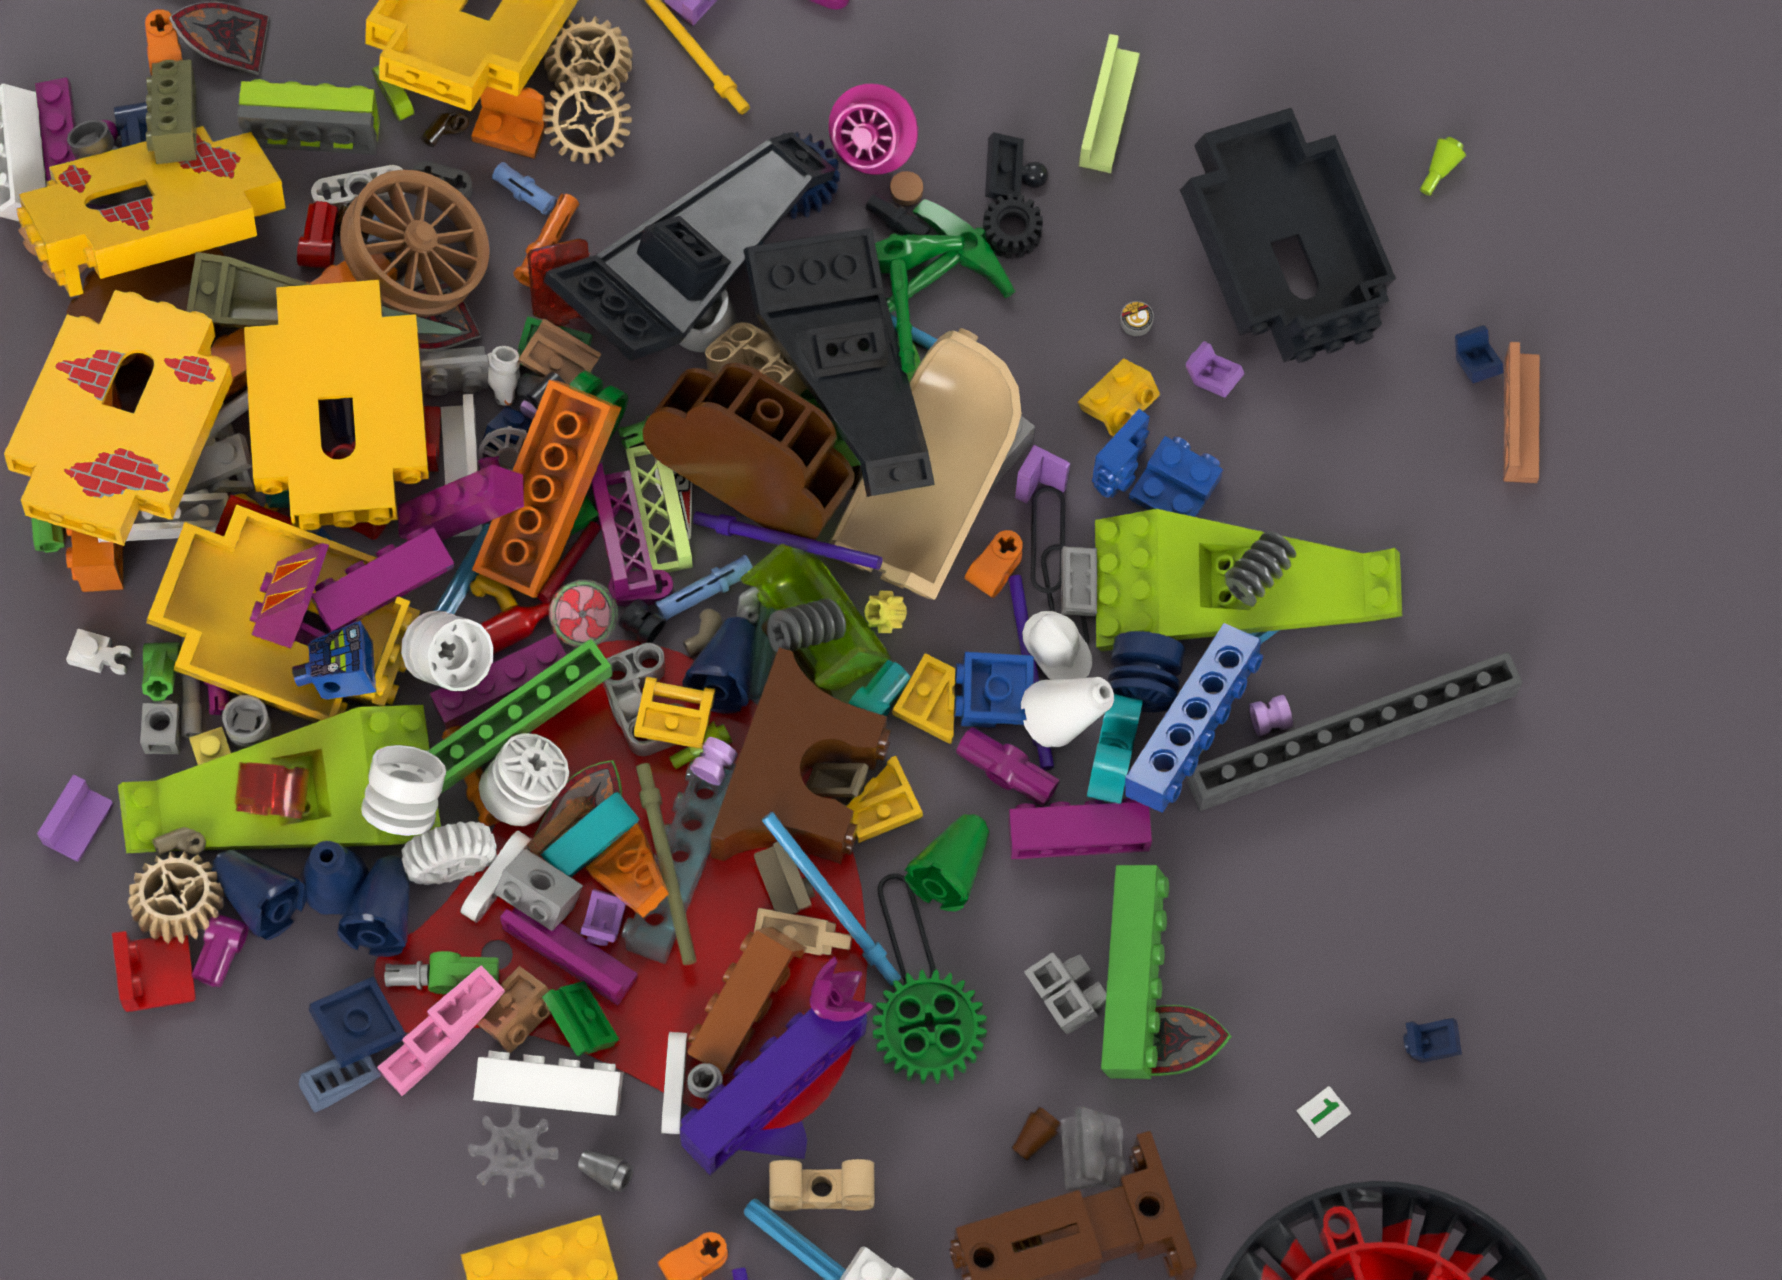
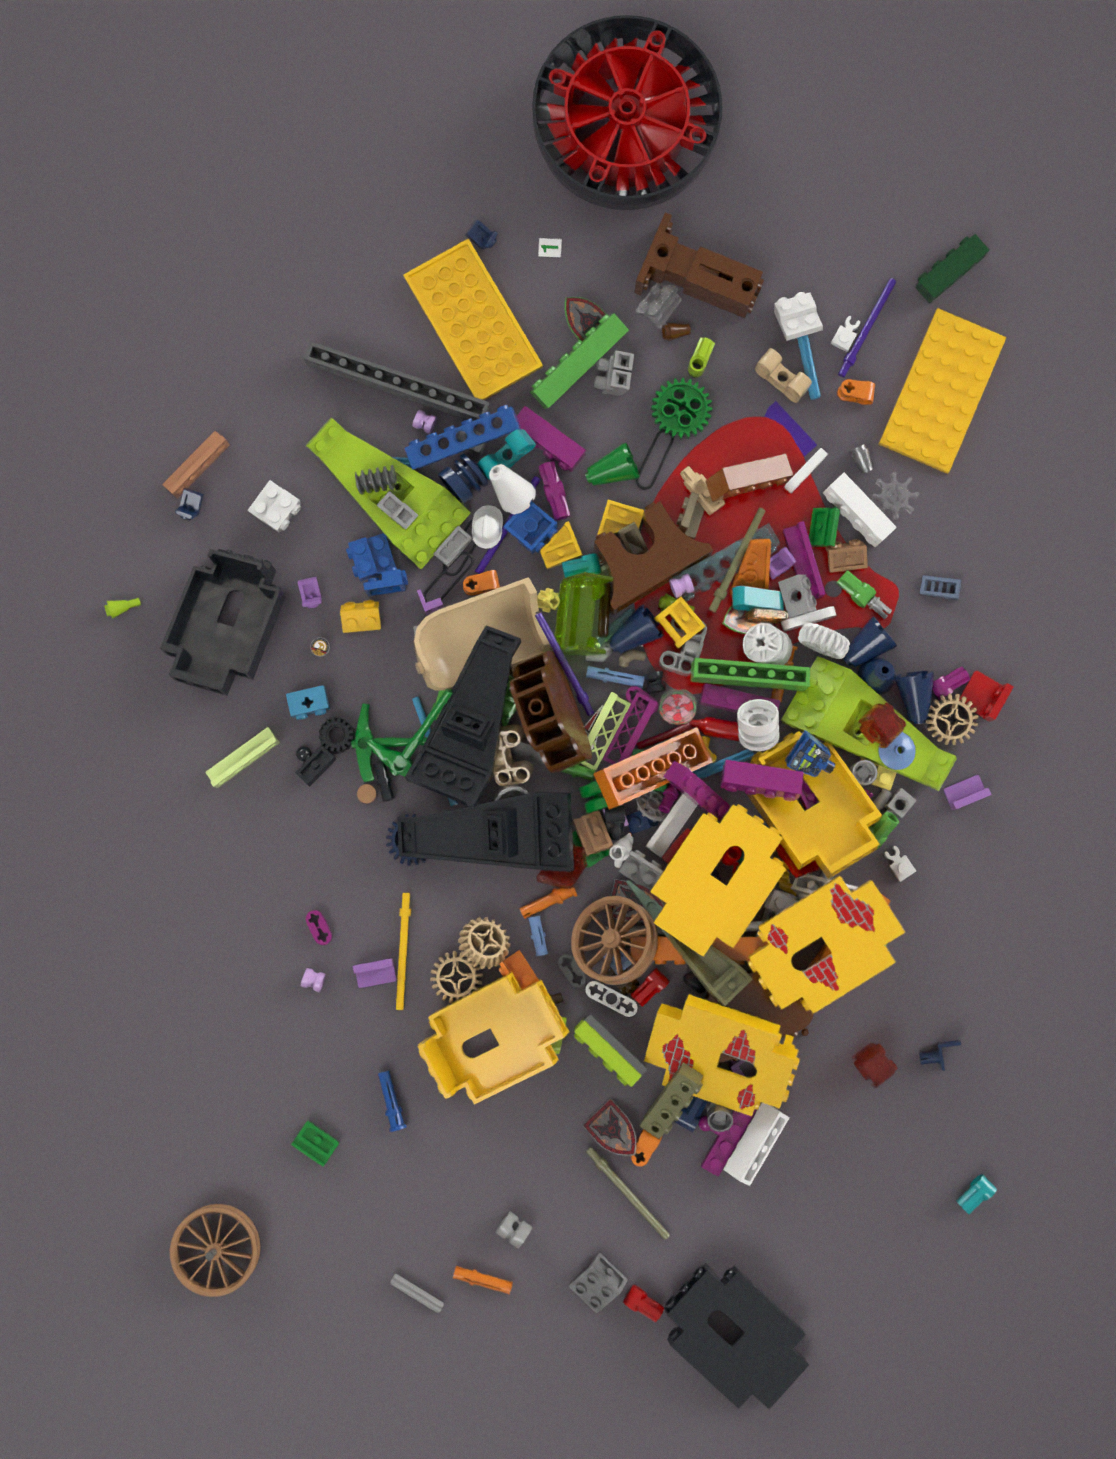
camera: 140 degrees left, 15 degrees up
dark tan arm [153,827,206,855] -> none
magenta slope [249,543,329,649] -> none
dark blue plate [309,976,406,1068] -> none
white wheel [361,745,446,836] -> none
bright pink slope [377,965,505,1096] -> none
dark purple brick [680,1008,867,1176] -> none
light grey cone [687,1063,722,1102] -> none
dark azure bar [762,812,901,986] -> none
dark grey piece [767,598,846,652] -> none
magenta piece [810,957,874,1021] -> none
dark pink piece [828,83,918,175] -> none
none -> white plate [248,480,301,533]
none -> dark azure brick [286,685,331,720]
none -> light grey slope [377,491,418,530]
none -> yellow plate [403,239,543,400]
none -> lime piece [688,337,715,378]
none -> medium blue dish [878,731,916,770]

